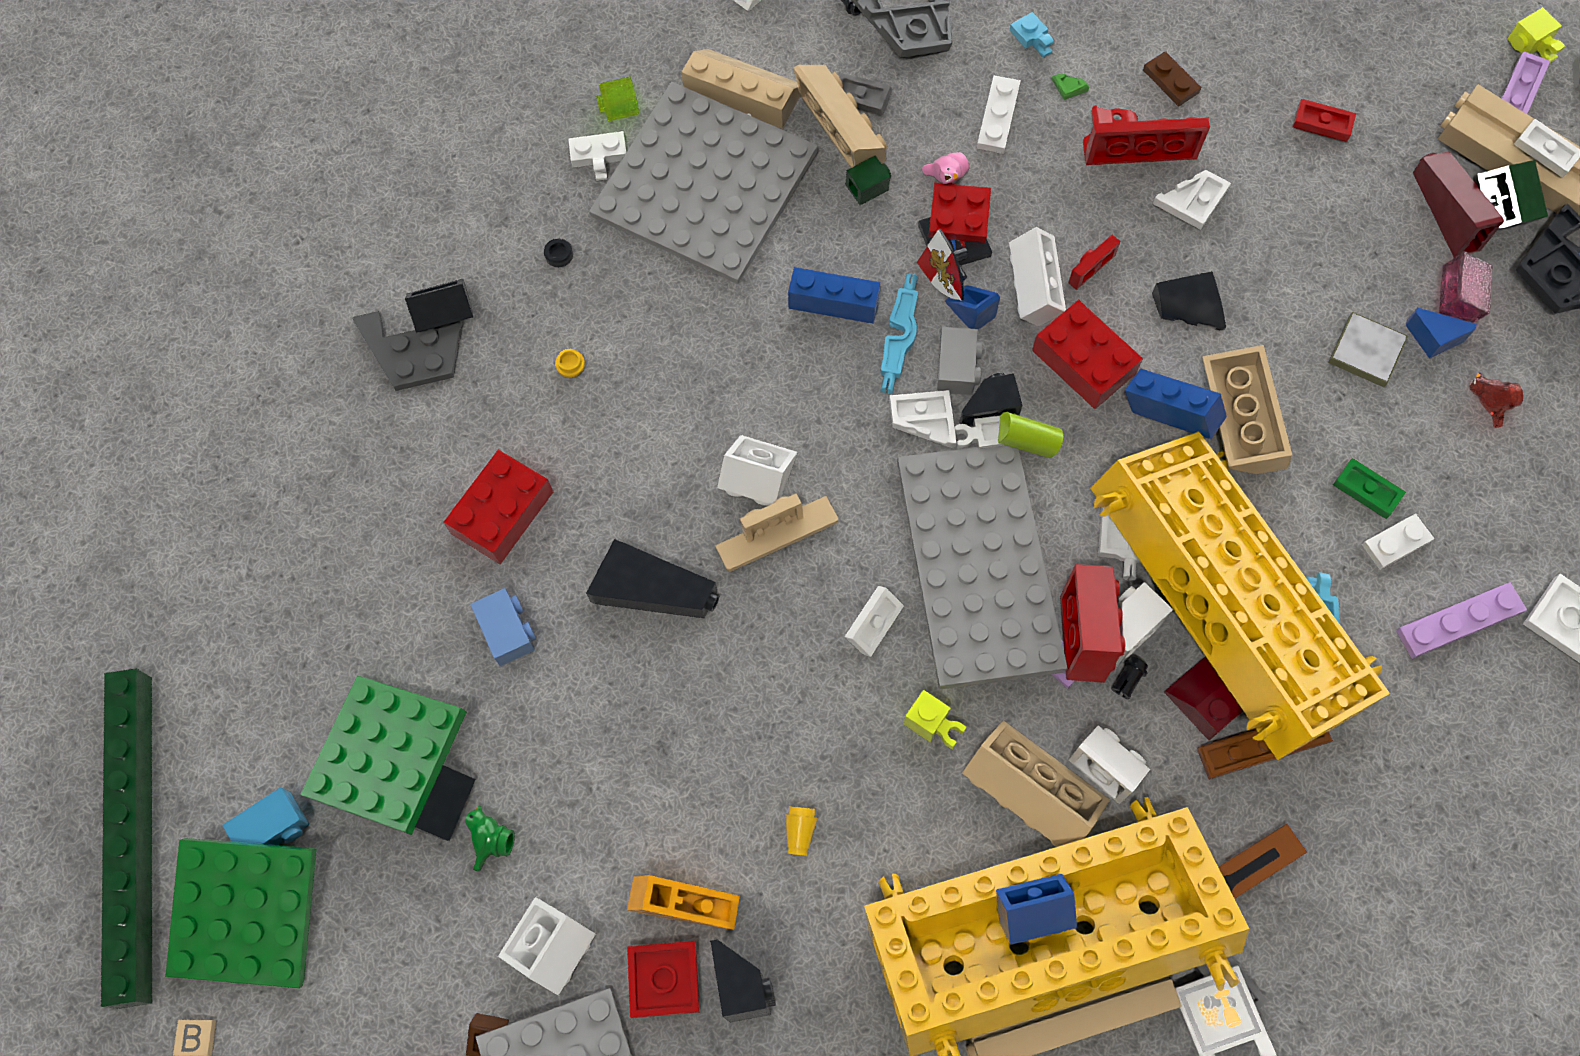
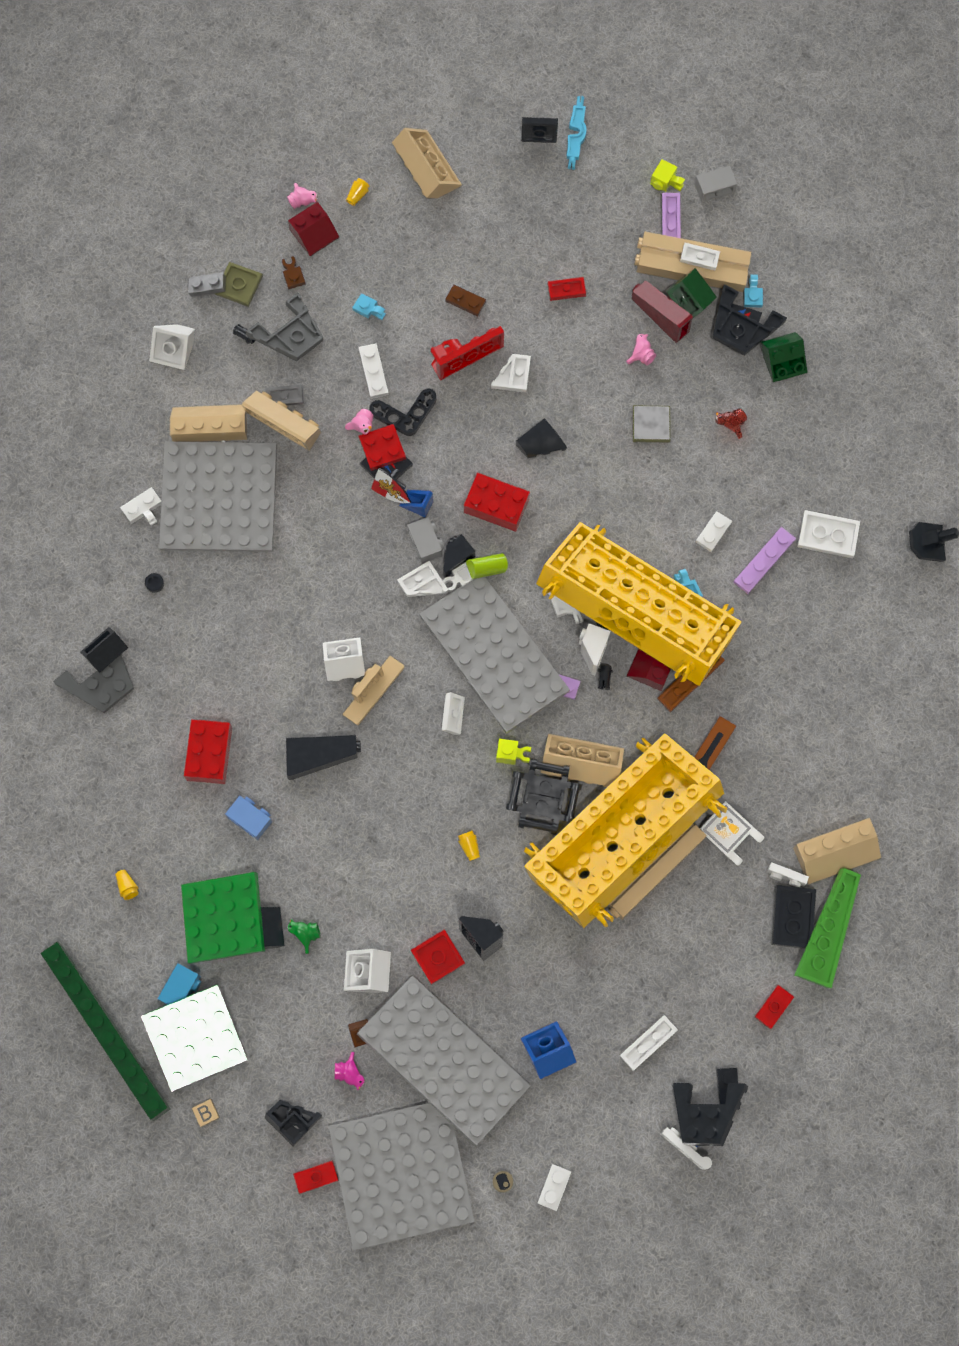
camera: 30 degrees left, 5 degrees up
yellow plate [555,349,585,378] -> none
clear neon green brick [596,76,639,122] -> none
light orange slope [627,875,740,930] -> none
blue brick [788,267,880,324] -> none
dark green brick [845,155,891,205] -> none
medium azure piece [880,274,918,394] -> none
blue brick [996,874,1077,945] -> none
white brick [1009,227,1066,326] -> none
bright green tile [1052,74,1089,100] -> none
brick [1060,564,1126,683] -> none
red plate [1068,234,1121,290] -> none
white slope [1069,726,1150,804] -> none
blue brick [1125,369,1227,439] -> none
tan slope [1202,345,1292,474] -> none
green plate [1333,458,1406,519] -> none
blue slope [1406,307,1477,359] -> none
clear pink brick [1439,252,1493,323] -> none
none -> yellow cone [115,870,139,900]
none -> black beam [369,388,437,436]
none -> black brick [506,758,582,835]
none -> bright pink animal [626,334,656,365]

